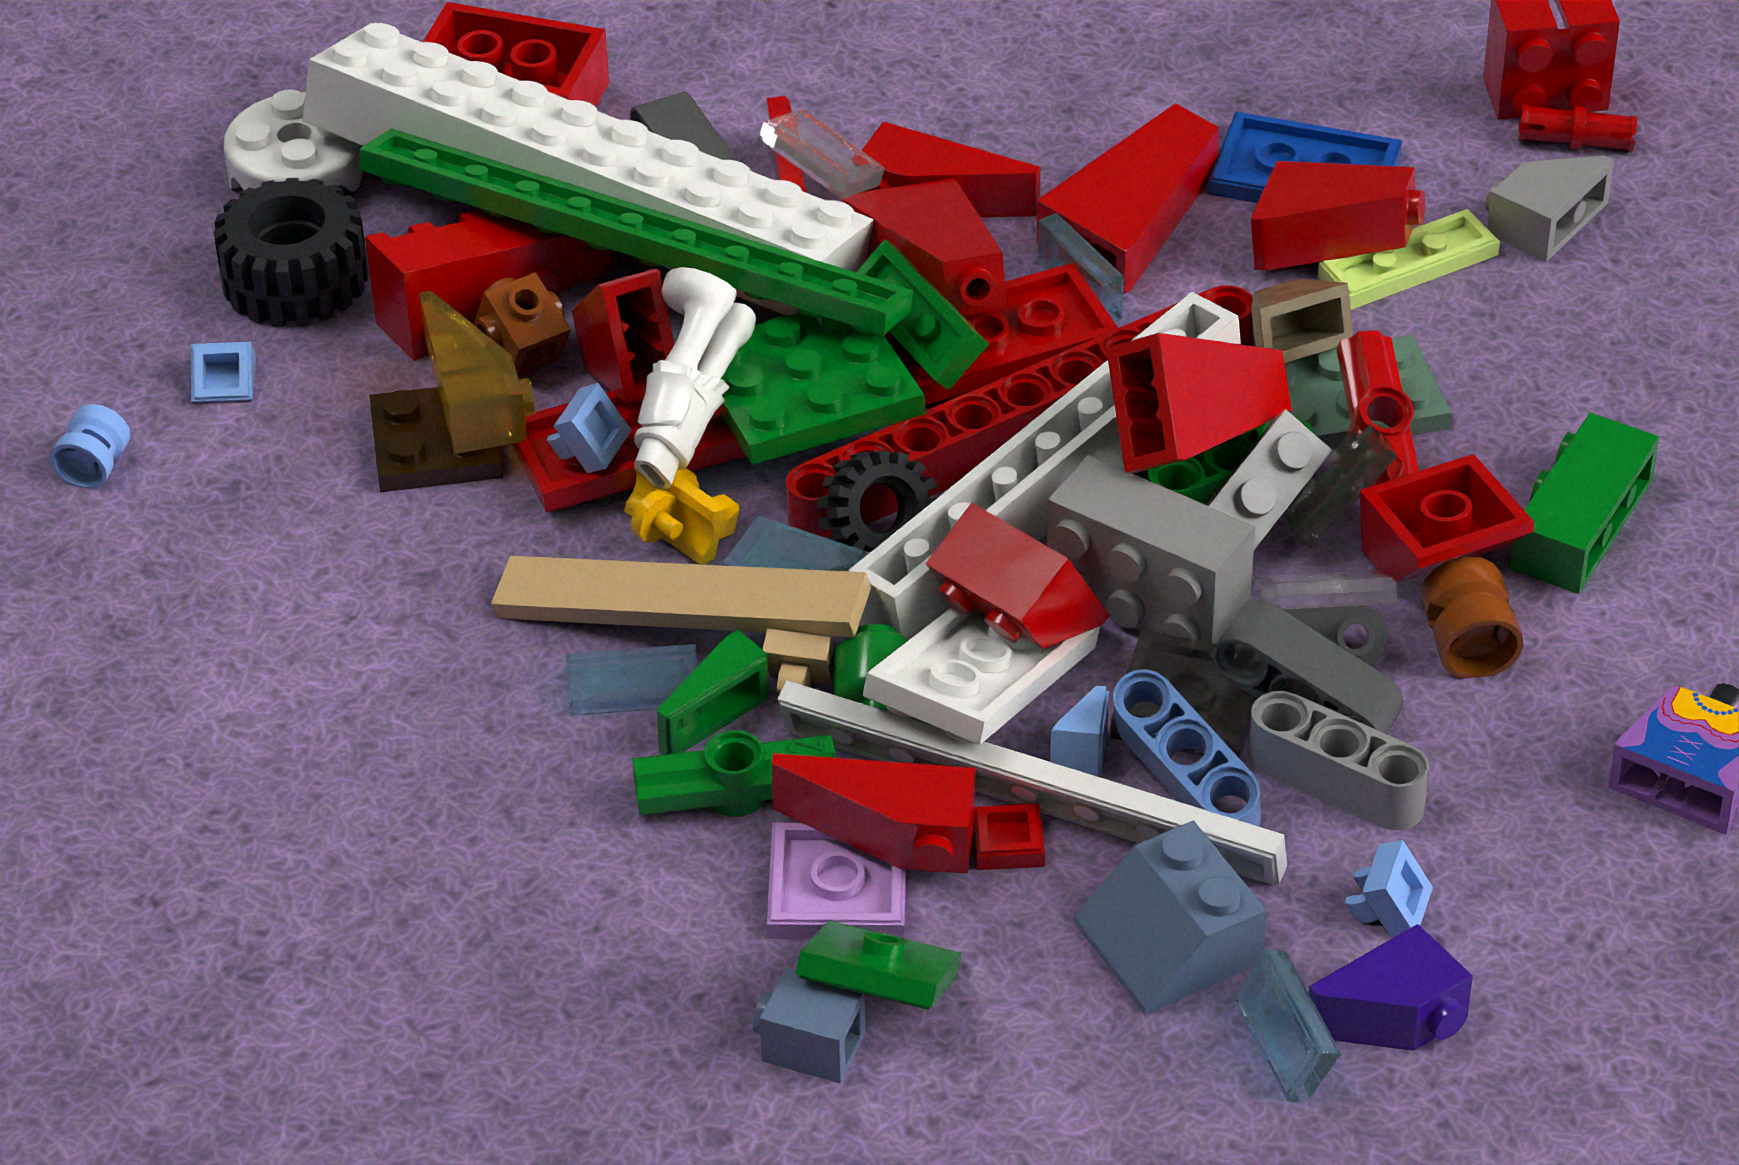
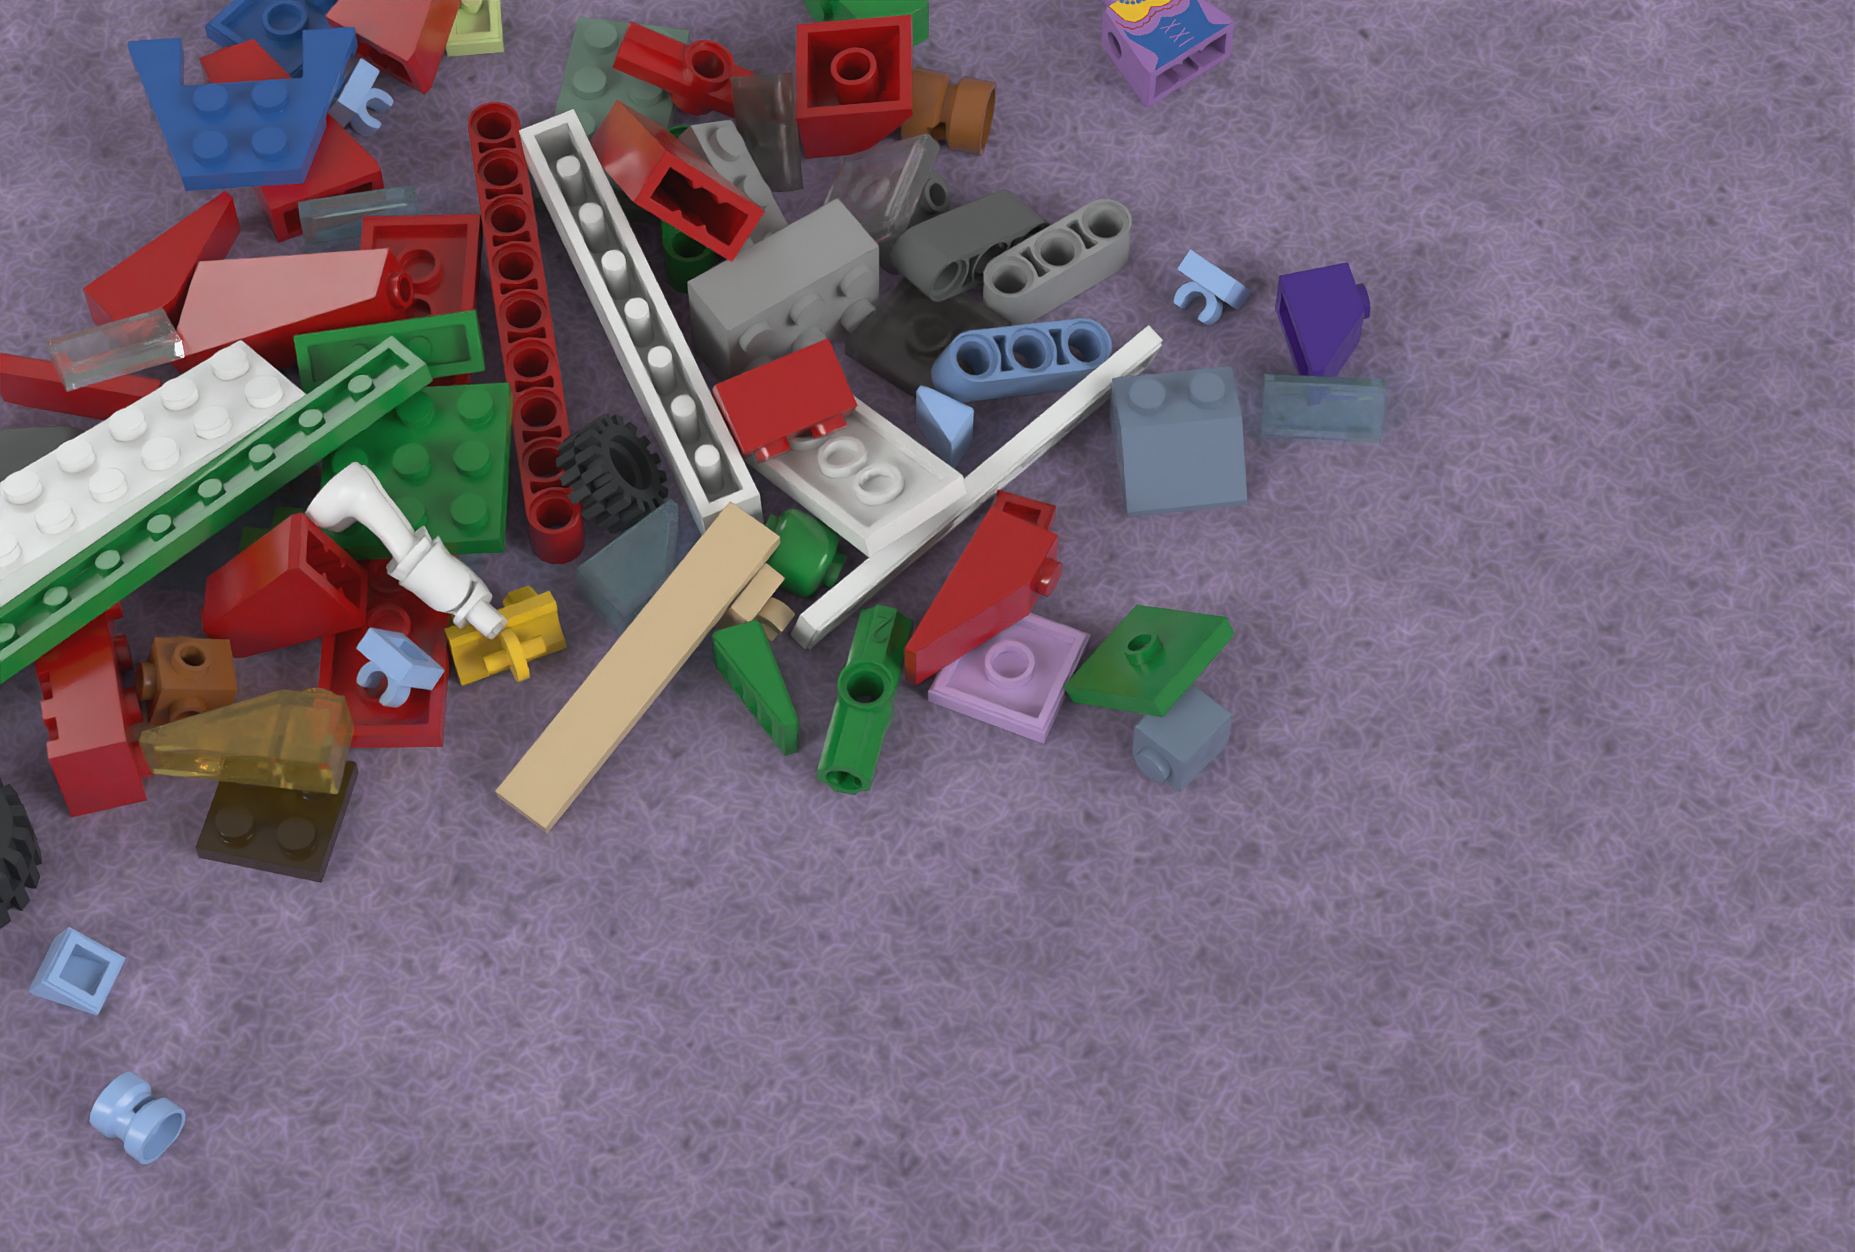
camera: 70 degrees left, 15 degrees up
clear light blue tile [566,644,697,716] -> none
dark tan slope [1251,279,1353,363] -> none
none -> blue wing [128,27,358,191]
none -> light blue tile [328,58,394,136]

